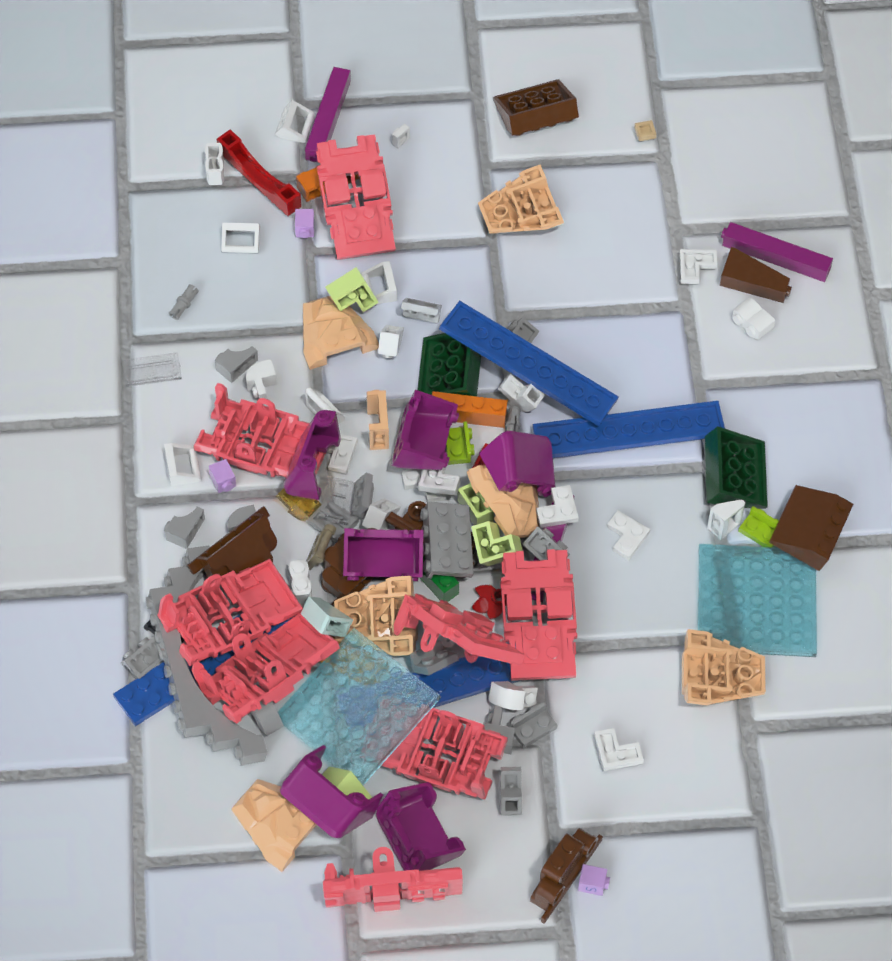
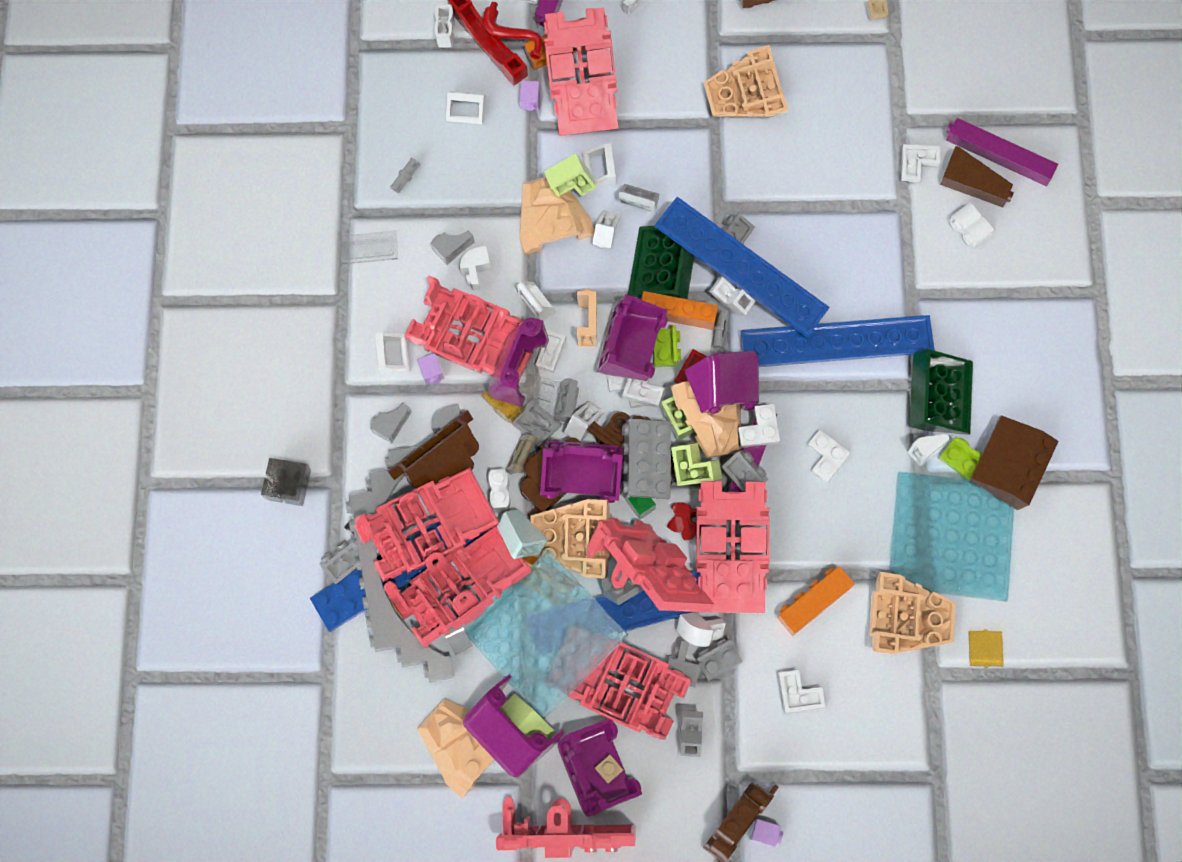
camera: 10 degrees right, 15 degrees up
none -> clear smoke piece [261,458,311,506]
none -> red animal [483,2,543,60]
none -> tan plate [595,755,623,784]
none -> orange brick [778,566,855,636]
none -> clear yellow piece [968,629,1004,668]

